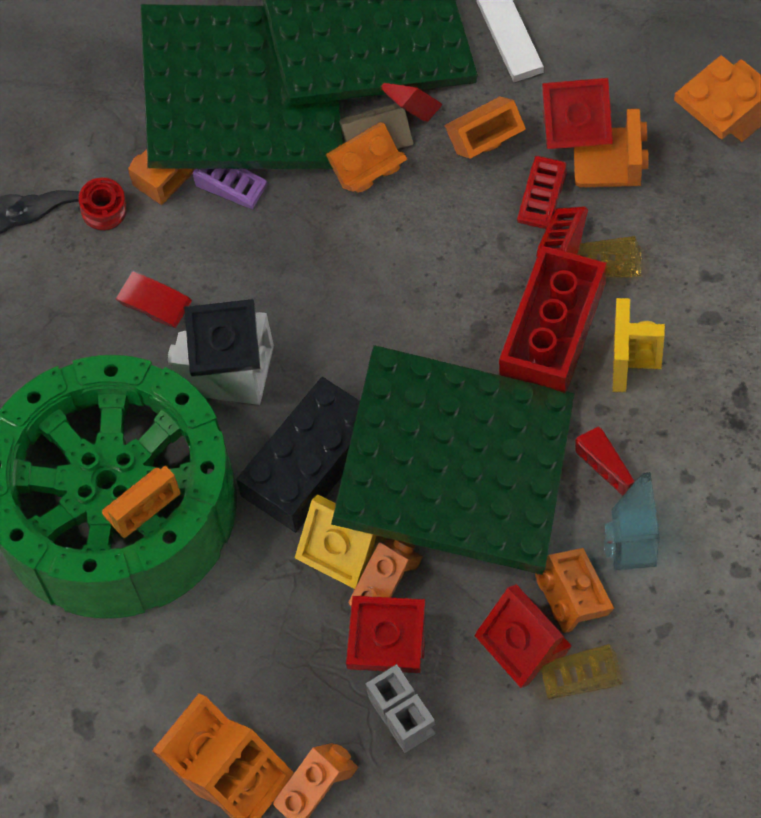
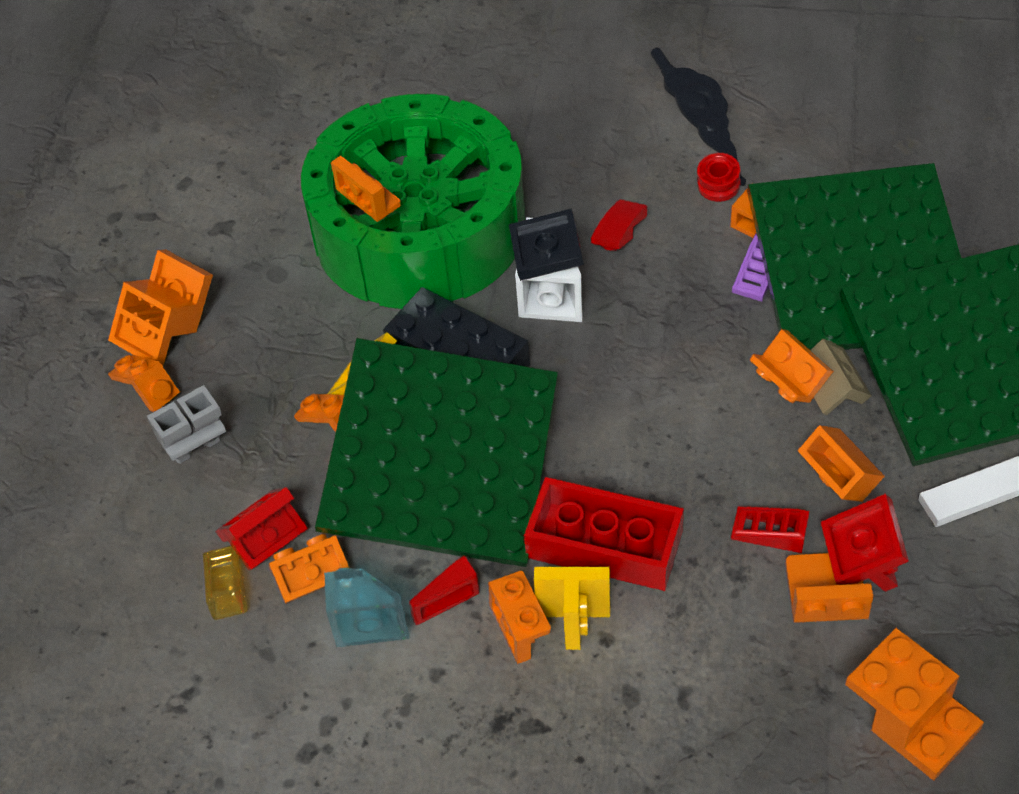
camera: 85 degrees right, 10 degrees down
red bracket [346,596,426,673] -> none
red slope [381,83,442,122] -> none
red slope [536,206,588,257] -> none
clear yellow slope [578,236,642,277] -> none
none -> orange bracket [489,571,551,664]

